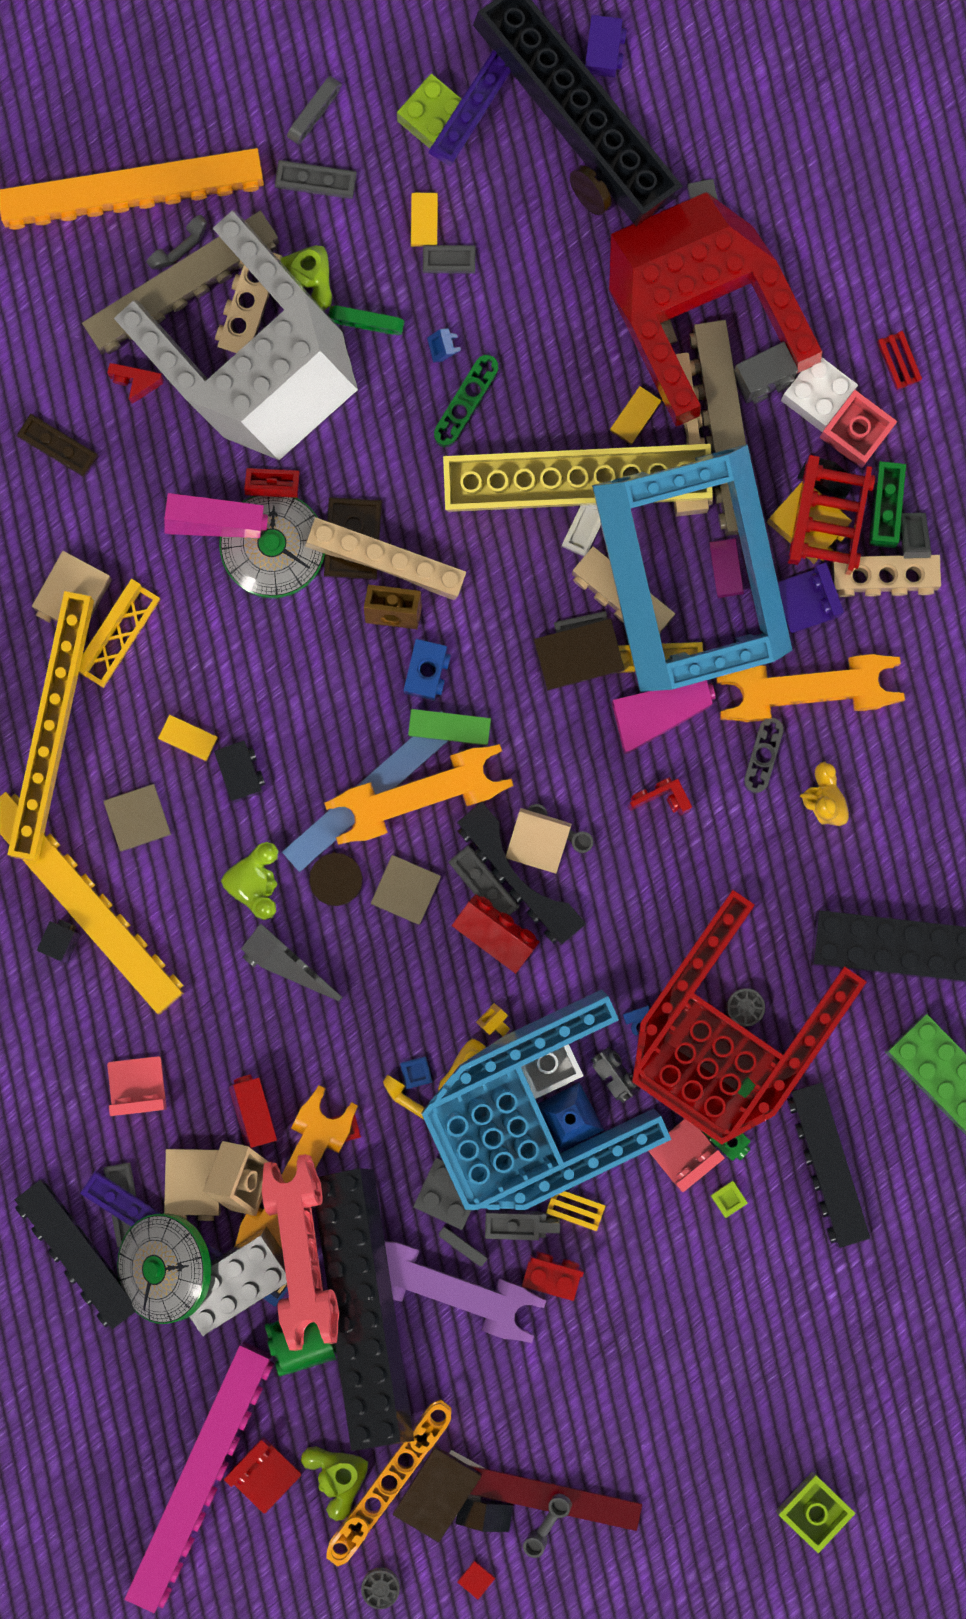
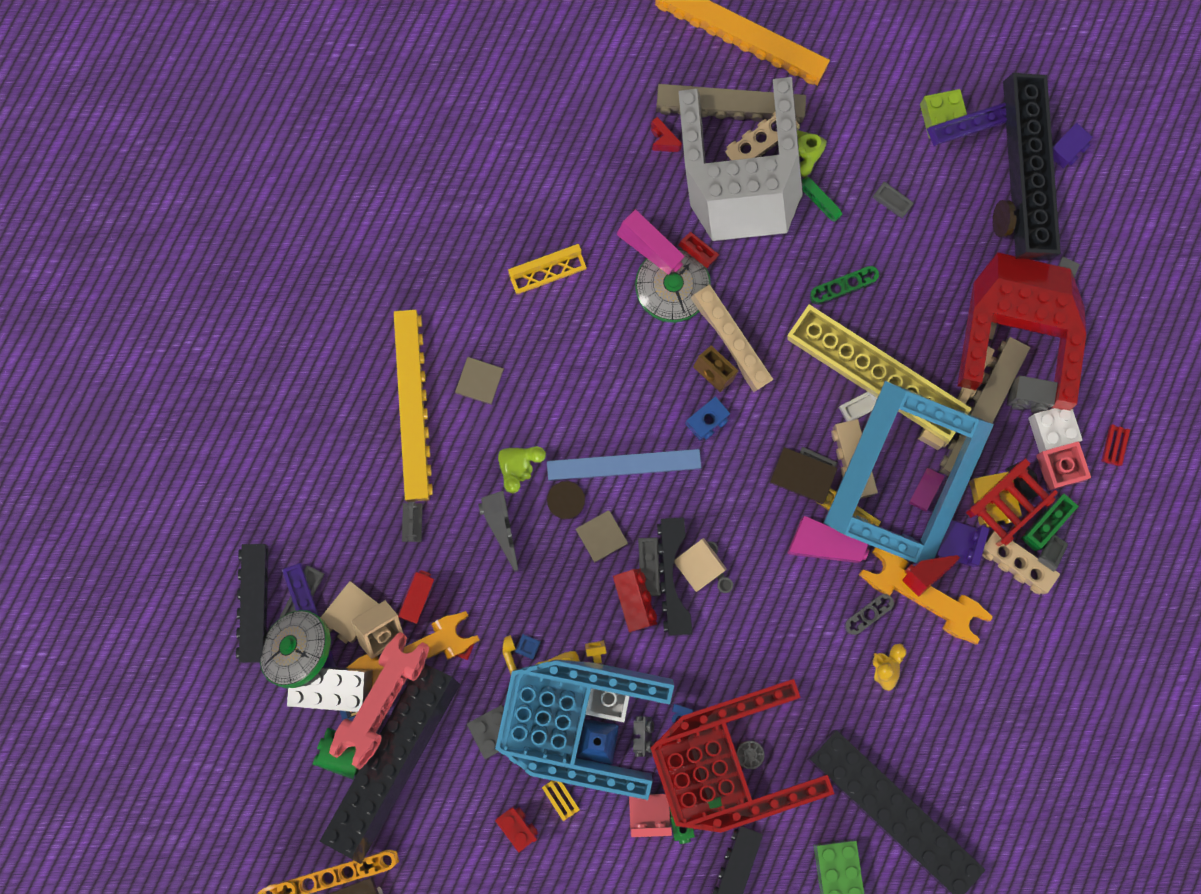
camera: 35 degrees right, 5 degrees down
yellow brick [7,591,94,862] -> none
dark brown tile [16,413,98,478] -> none
tan brick [32,551,112,623] -> none
black brick [36,919,81,964] -> none
coral bracket [107,1056,167,1116] -> none
dark pink brick [124,1341,274,1613] -> none
dark grey bar [146,215,207,270] -> none
yellow tile [158,714,218,762] -> none
black brick [214,741,266,803] -> none
red bracket [224,1436,301,1513] -> none
dark grey tile [275,160,357,199] -> none
dark grey beam [287,76,342,145] -> none
lime head [301,1446,368,1521] -> none
dark brown tile [324,497,382,580] -> none
light orange piece [324,744,514,845] -> none
medium lavender piece [385,1241,546,1343] -> none
bright green tile [408,709,491,746] -> none
yellow tile [411,193,438,247] -> none
blue tile [427,328,461,363] -> none
dark grey tile [438,1226,488,1266] -> none
dark grey hinge [485,1209,560,1240] -> none
yellow tile [610,386,661,445] -> none
red bracket [628,777,692,816] -> none
lime plate [710,1181,748,1218] -> none
none -> dark grey hinge [402,502,422,542]
none -> red slope [902,555,960,597]

